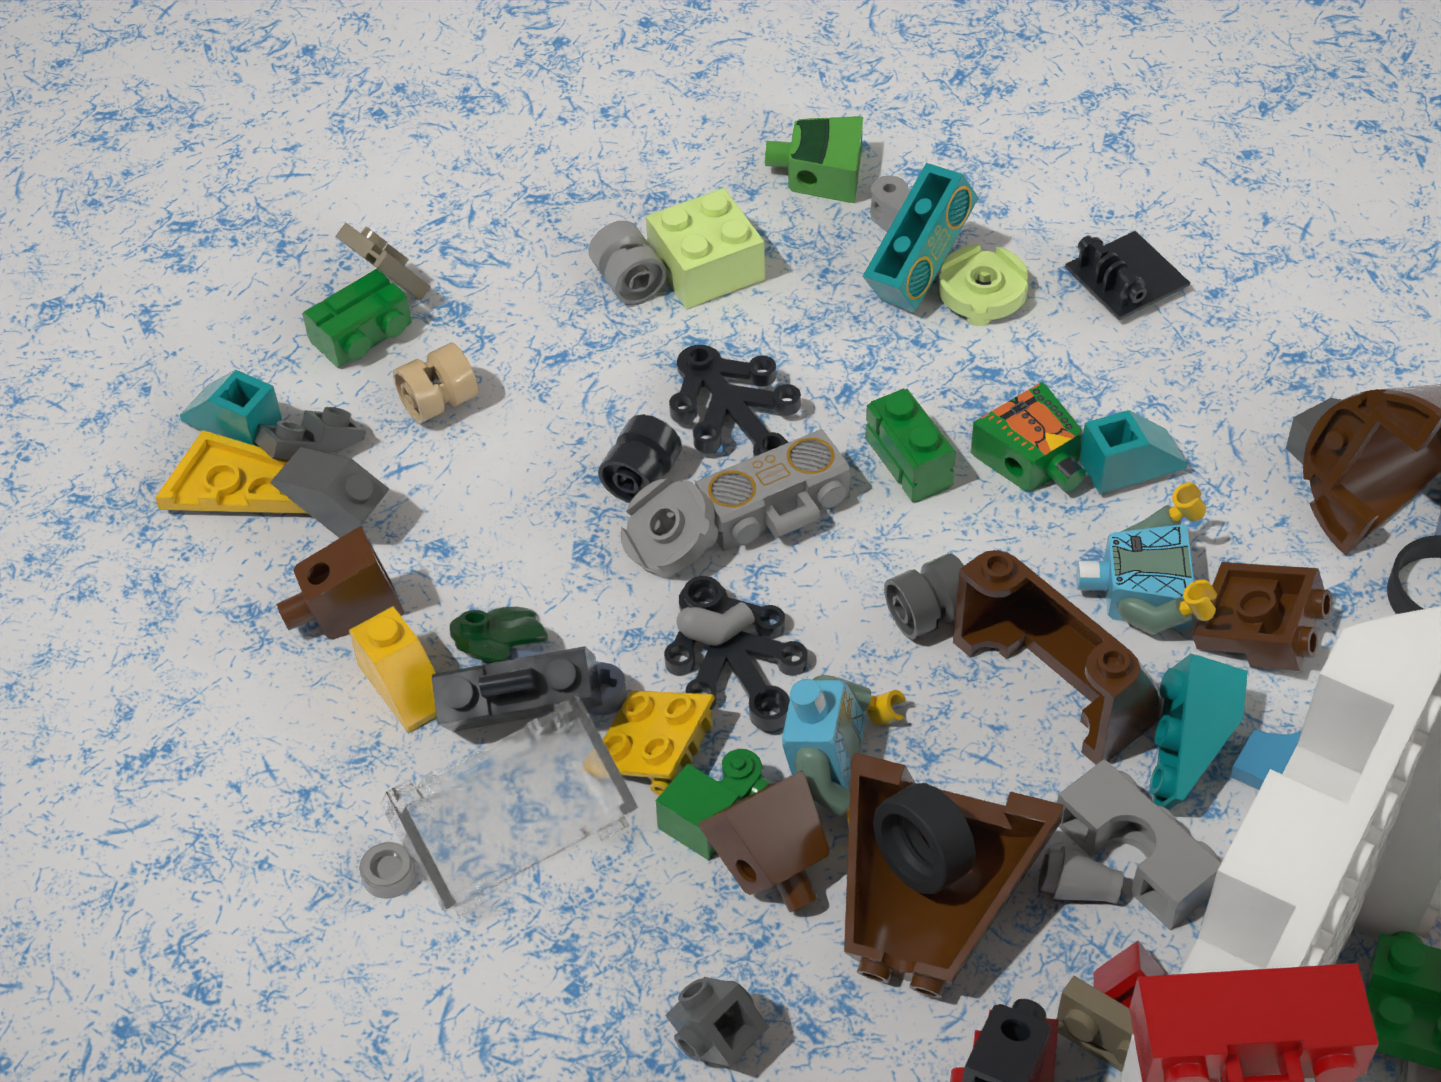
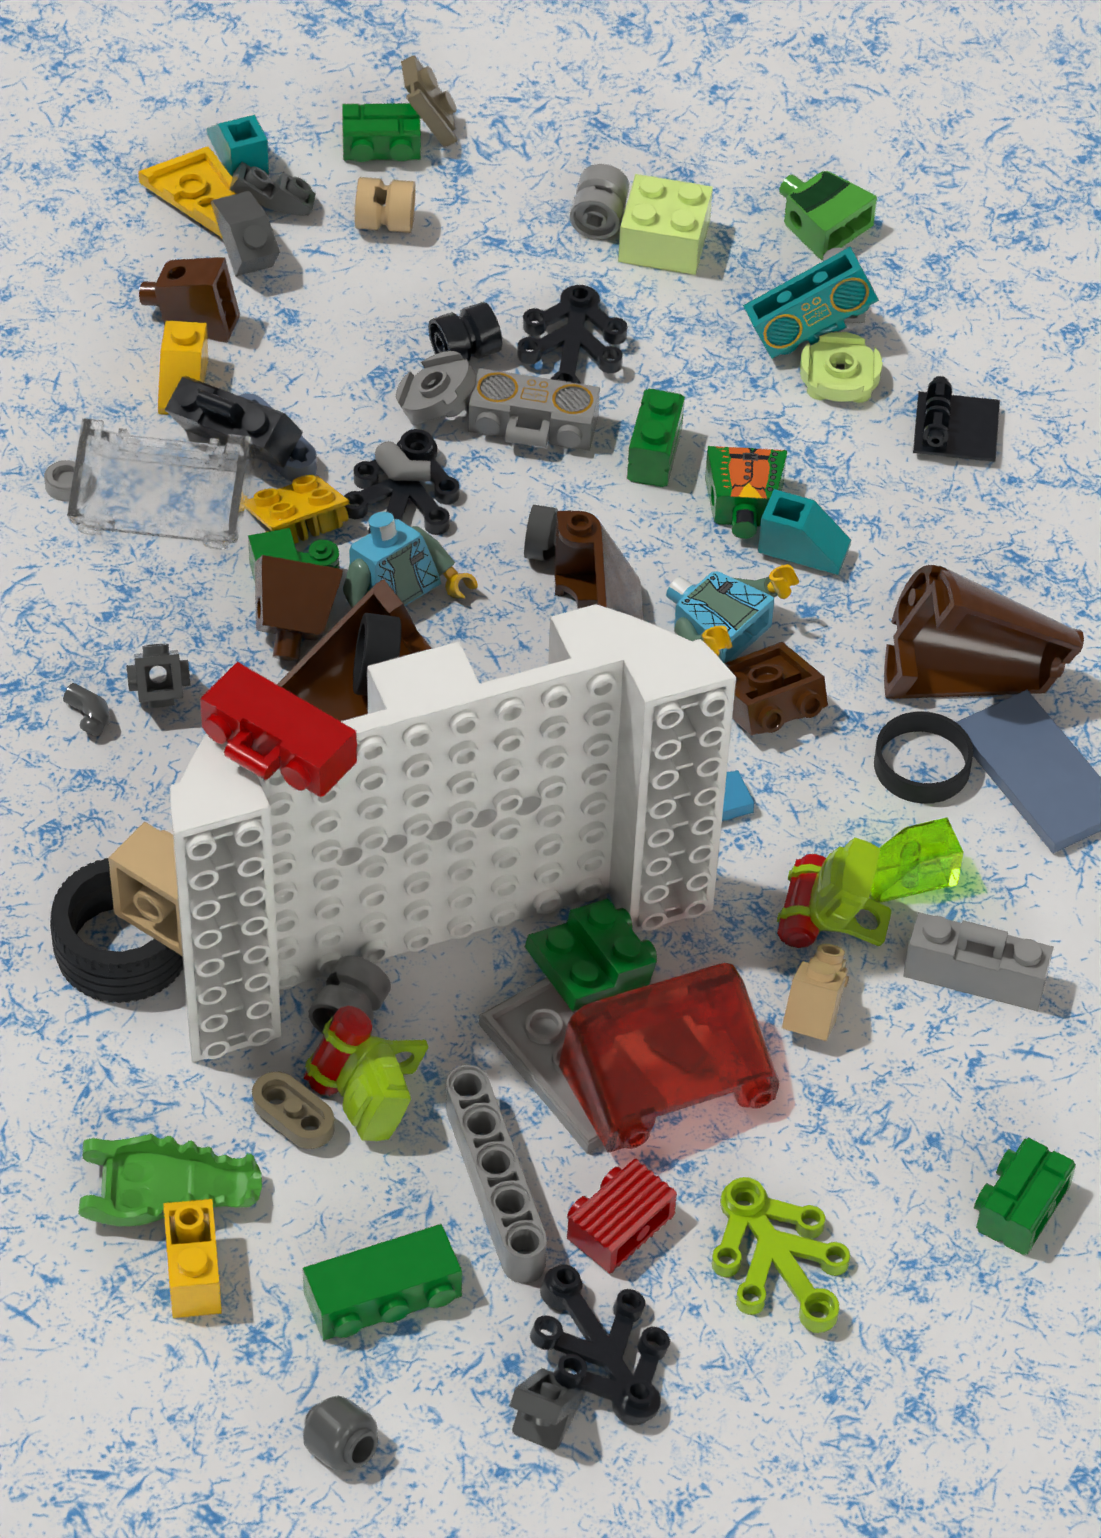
camera: 35 degrees right, 0 degrees up
dark green plate [450,606,548,663] -> none

